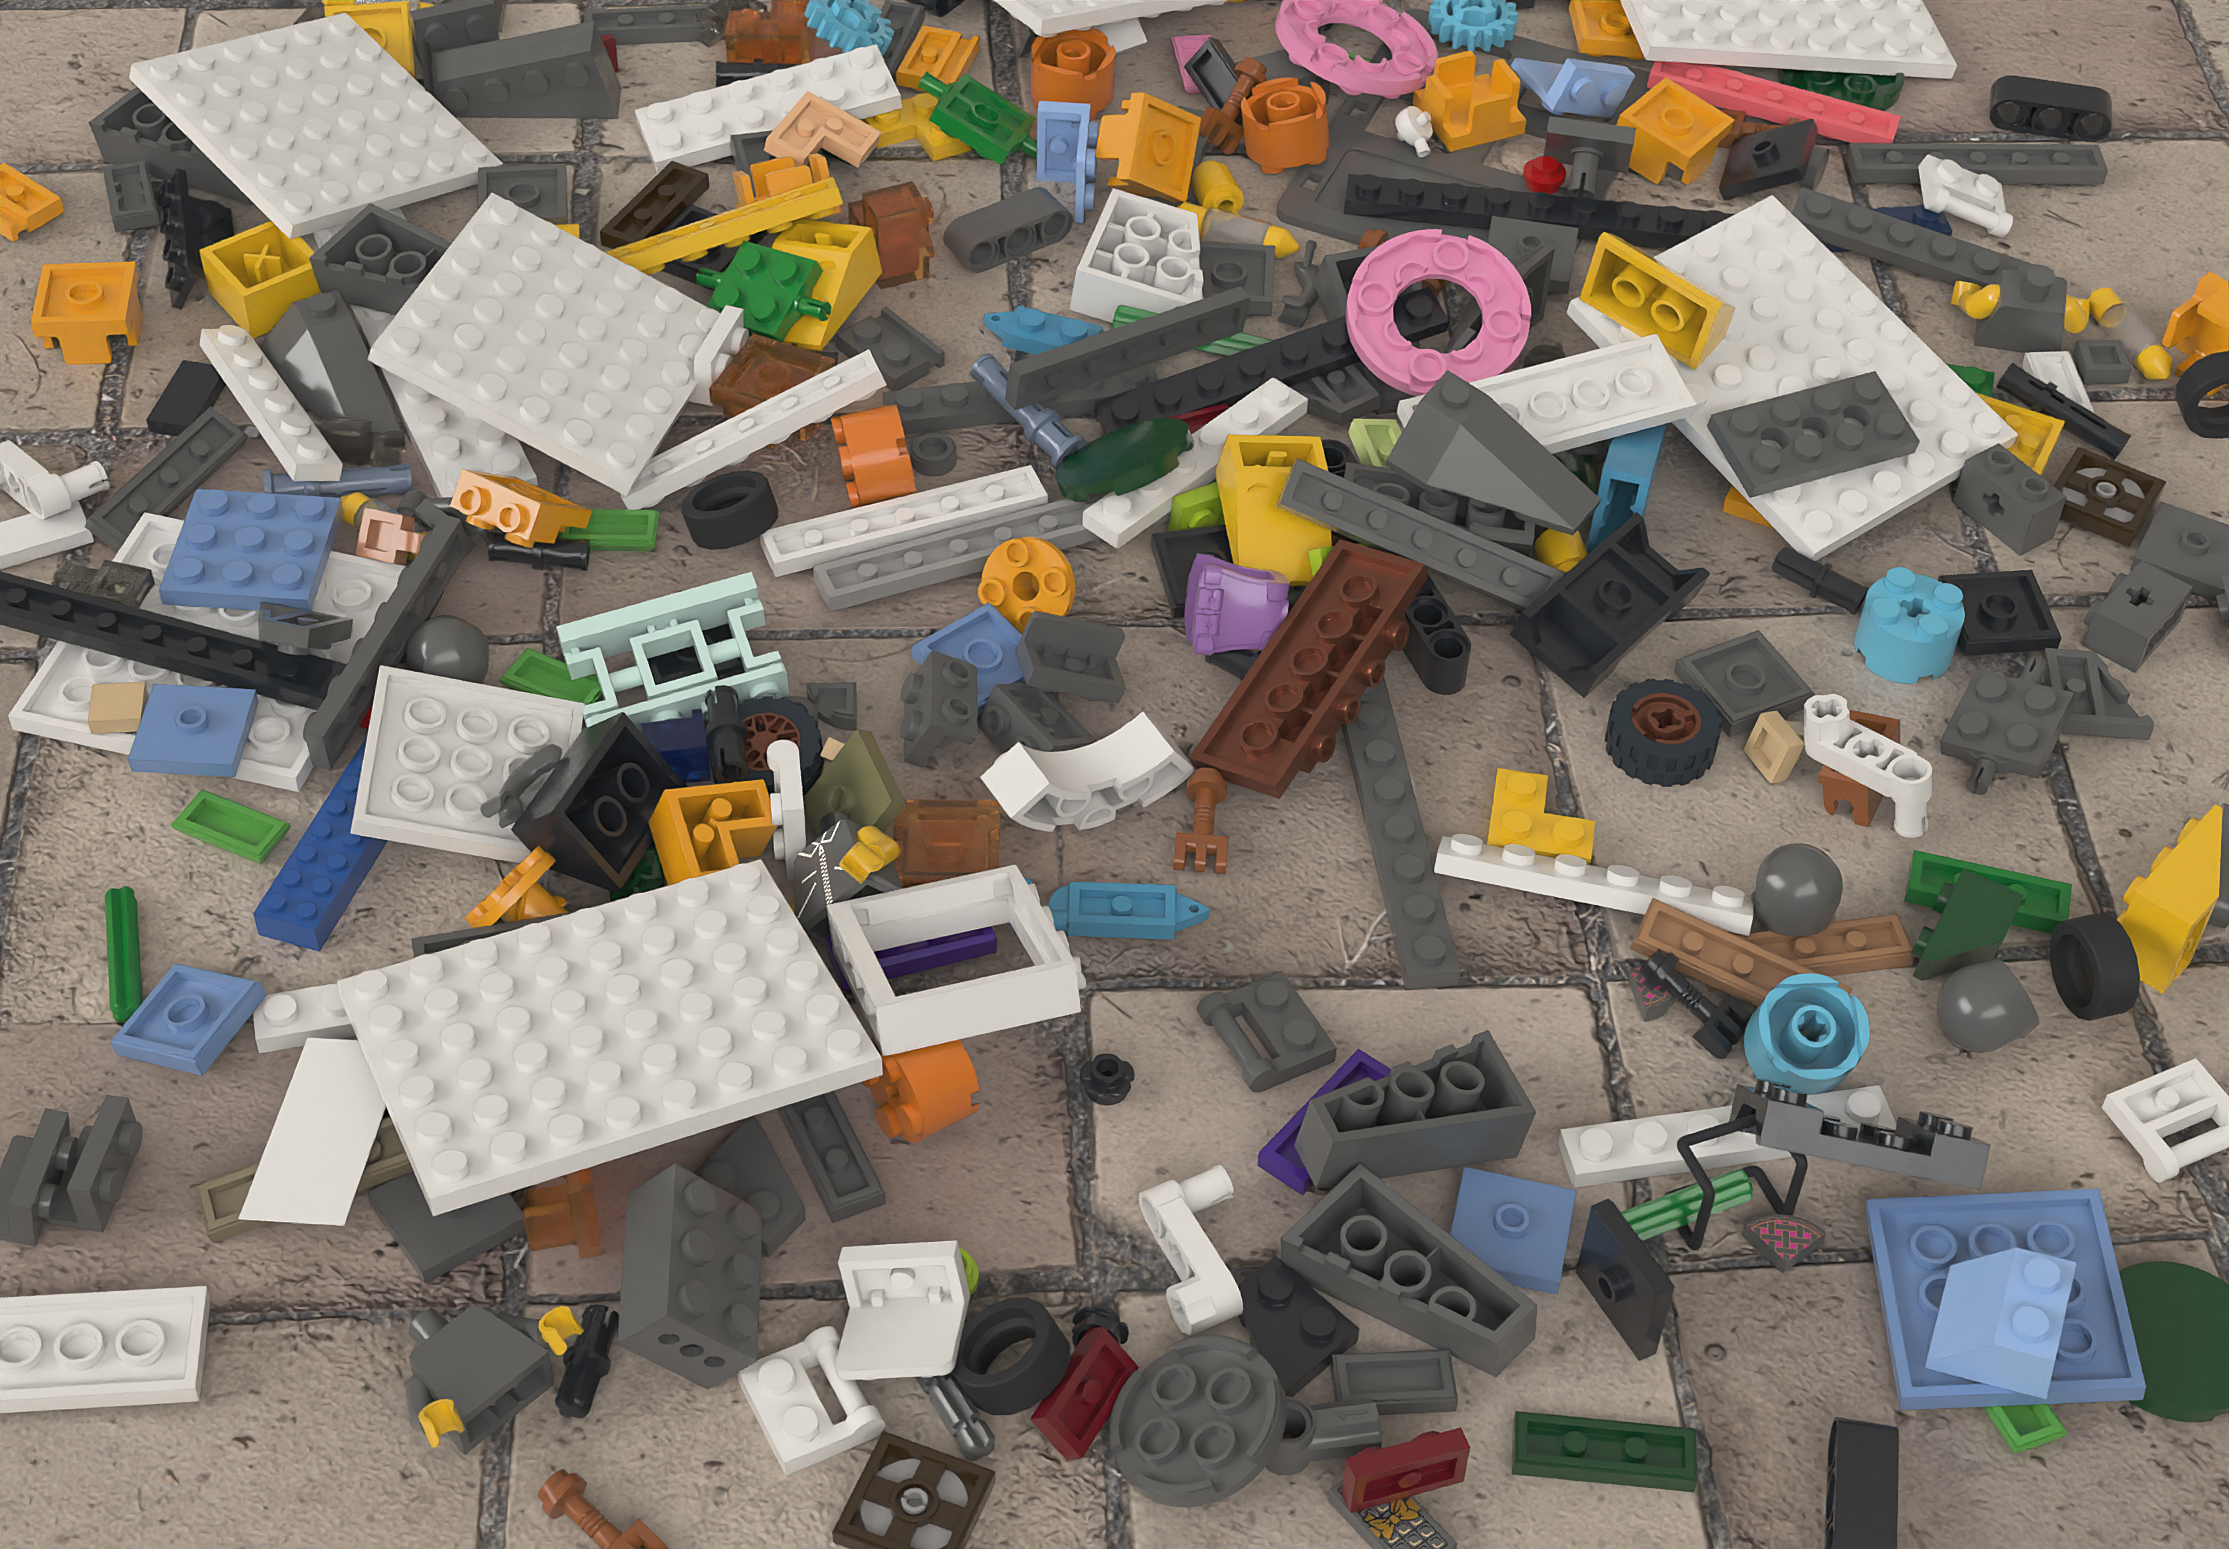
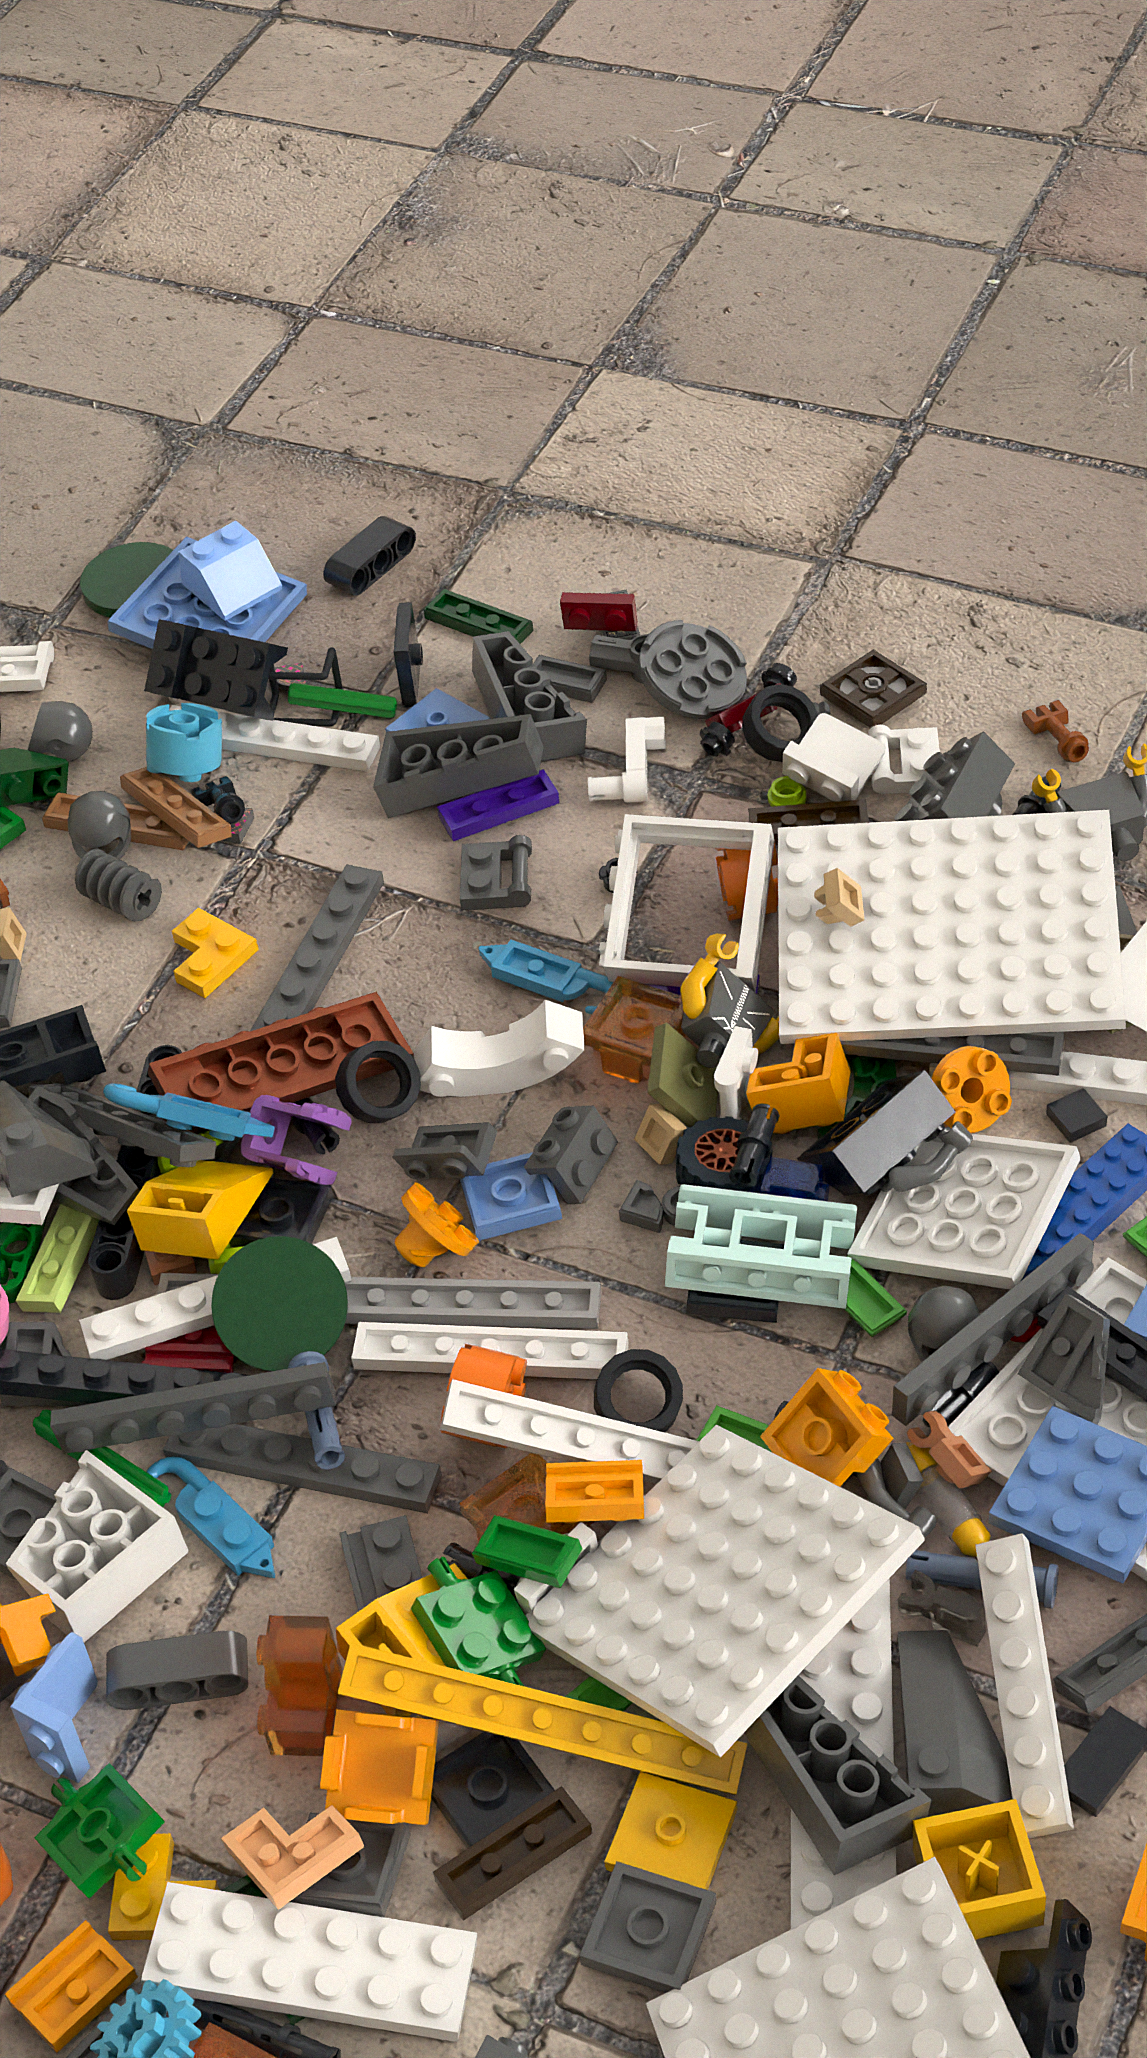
camera: 145 degrees left, 0 degrees up
dark grey tile [910,433,957,477] -> none
dark grey bracket [978,682,1097,753] -> none
dark orange hinge [1173,768,1229,874] -> none
black wing [1238,1256,1360,1397] -> none
white plate [1434,834,1754,936] -> none
black wheel [1605,679,1722,787] -> none
none -> dark grey piece [75,848,162,922]
none -> dark azure plate [103,1083,275,1141]
none -> black tyre [335,1041,421,1123]
none -> green tile [472,1515,582,1588]
none -> light orange plate [545,1460,644,1523]
none -> dark brown plate [748,799,869,845]
none -> black plate [761,663,797,688]
none -> tan tile [814,868,864,927]
none -> black tile [1046,1088,1108,1143]

